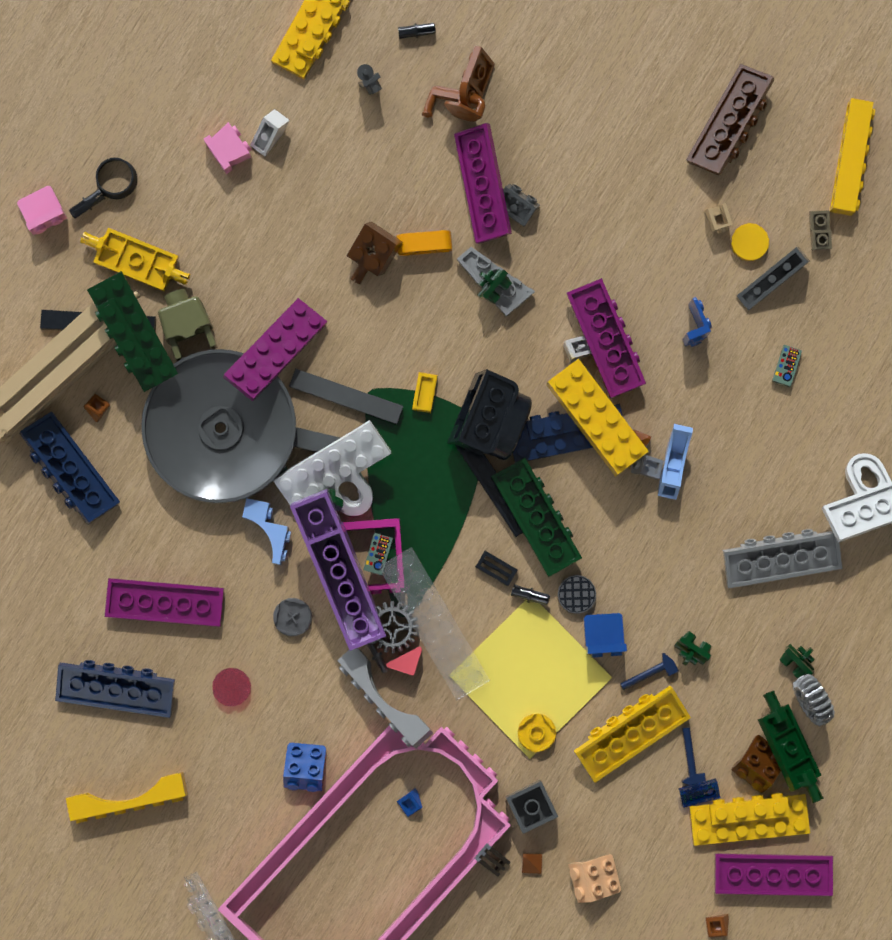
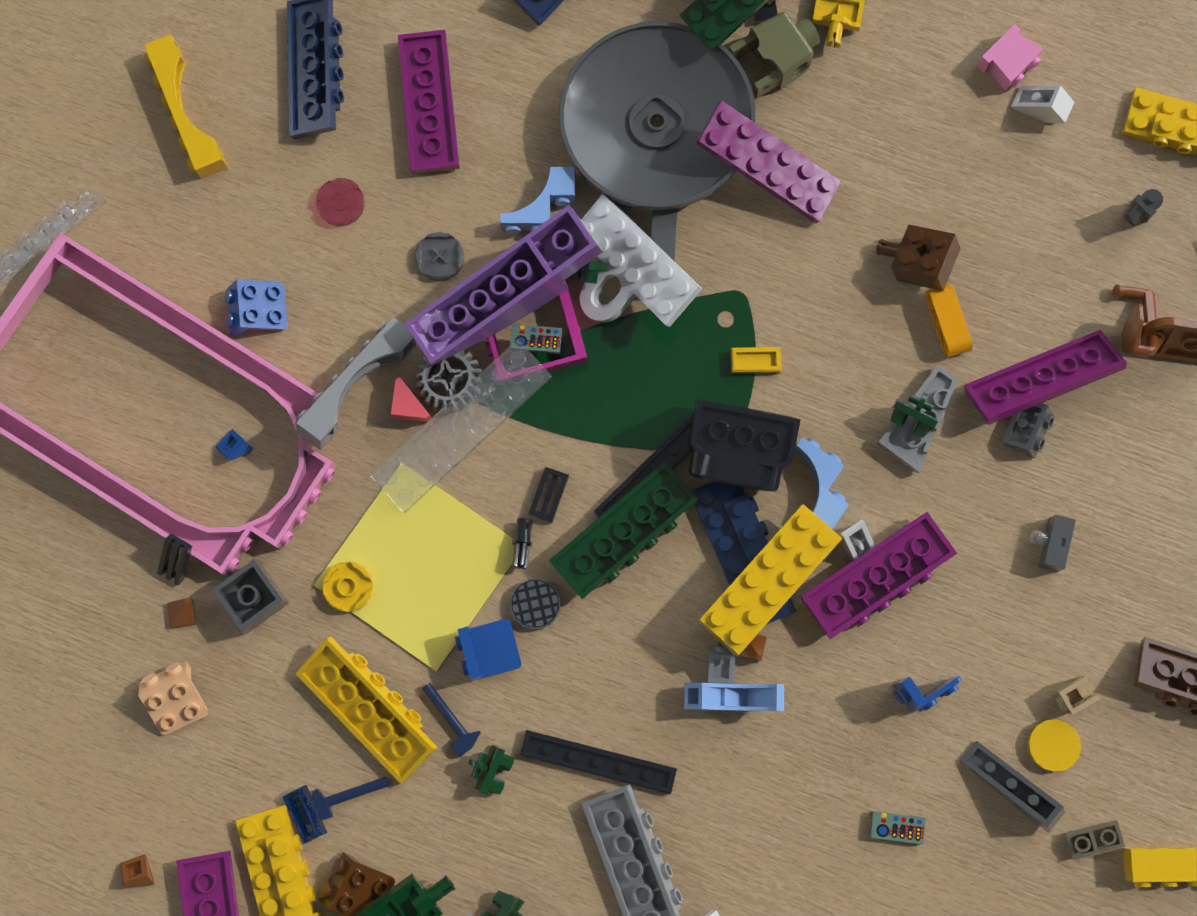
camera: 85 degrees right, 5 degrees down
dark grey tile [289,368,403,425] -> none
flat silver piece [367,642,388,673] -> none
none -> black tile [520,730,677,794]
none -> light blue arch [795,438,849,530]
none -> dark grey piece [1029,515,1076,572]

